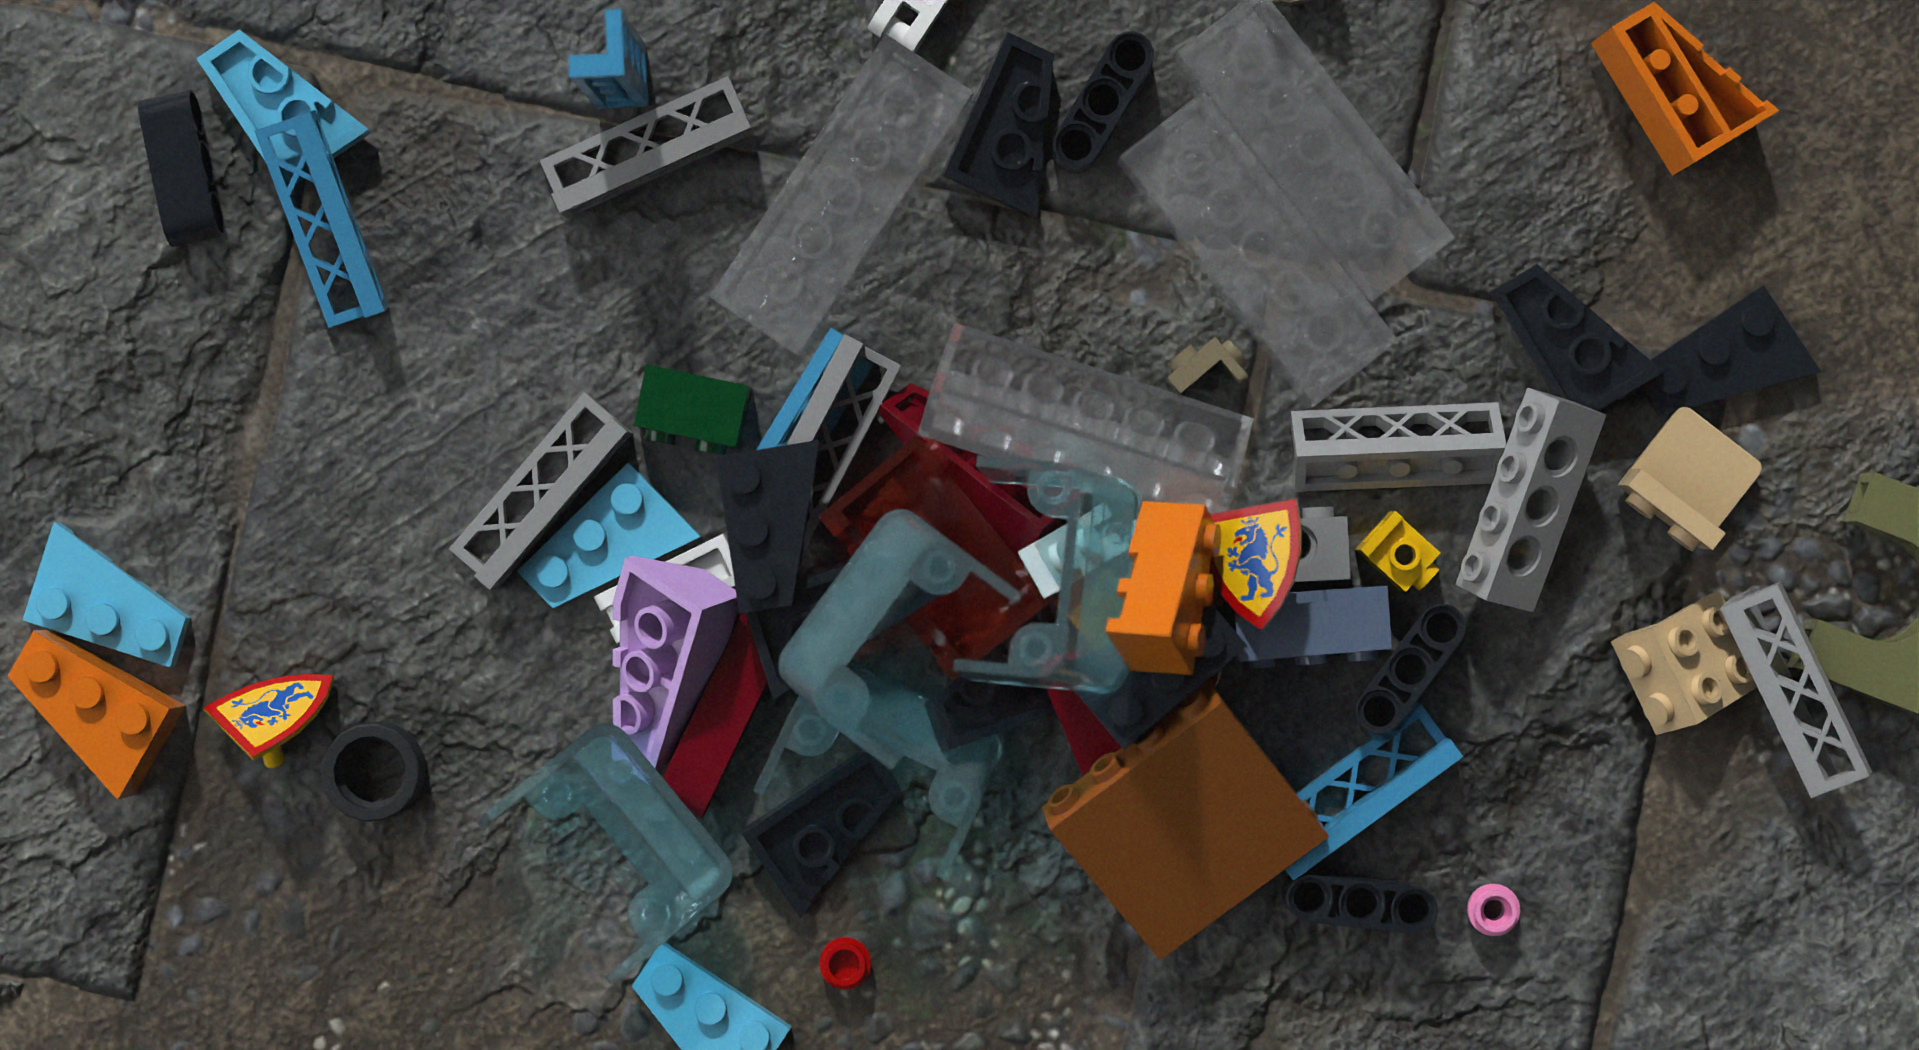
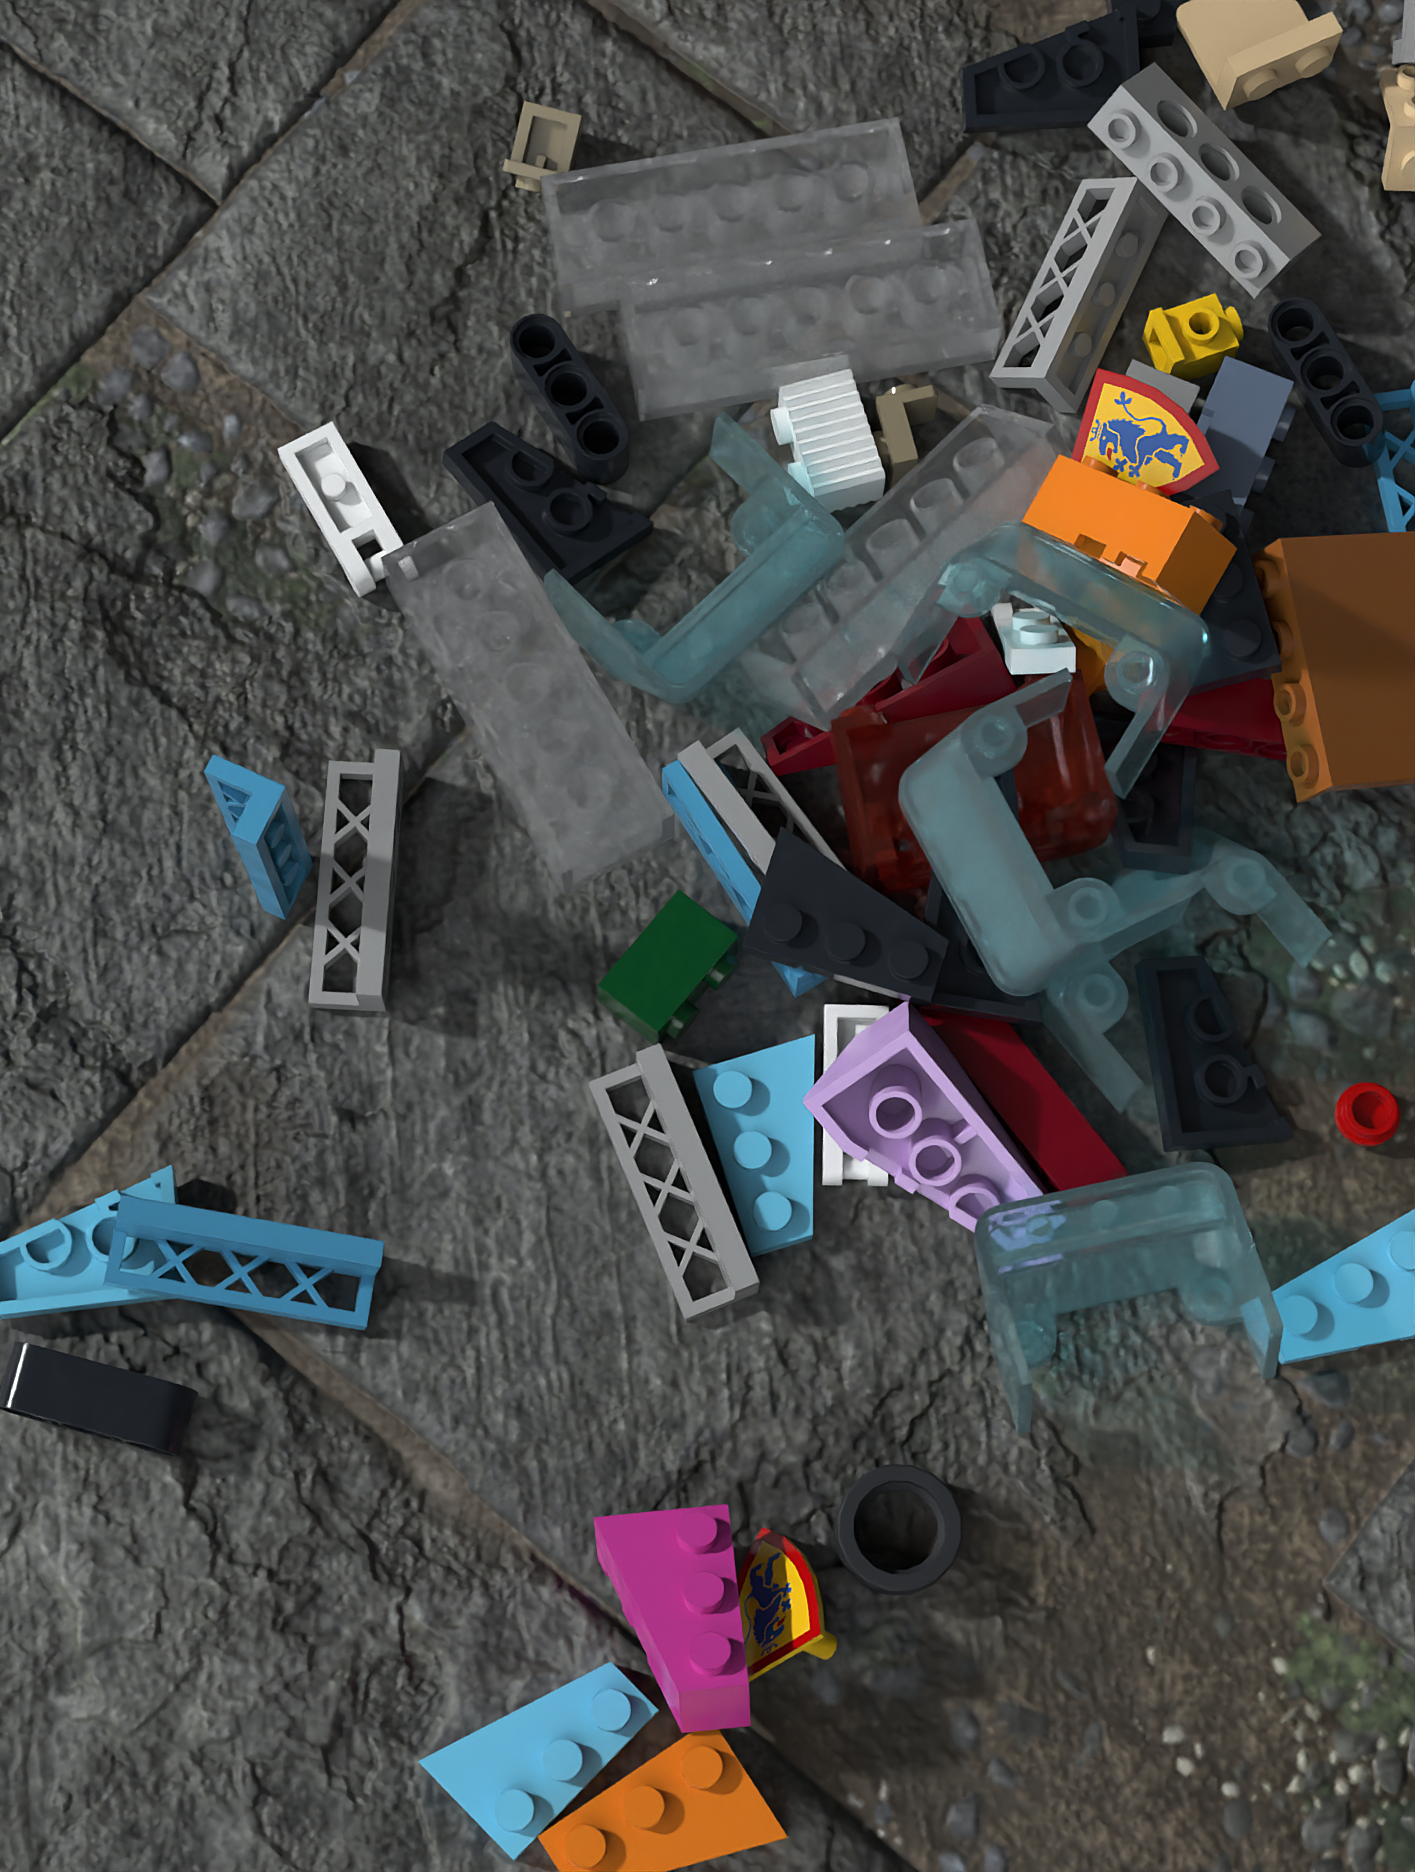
camera: 65 degrees left, 15 degrees down
none -> clear light blue windscreen [543,412,845,703]
none -> dark pink wedge [593,1504,751,1733]
none -> white brick [770,369,885,517]

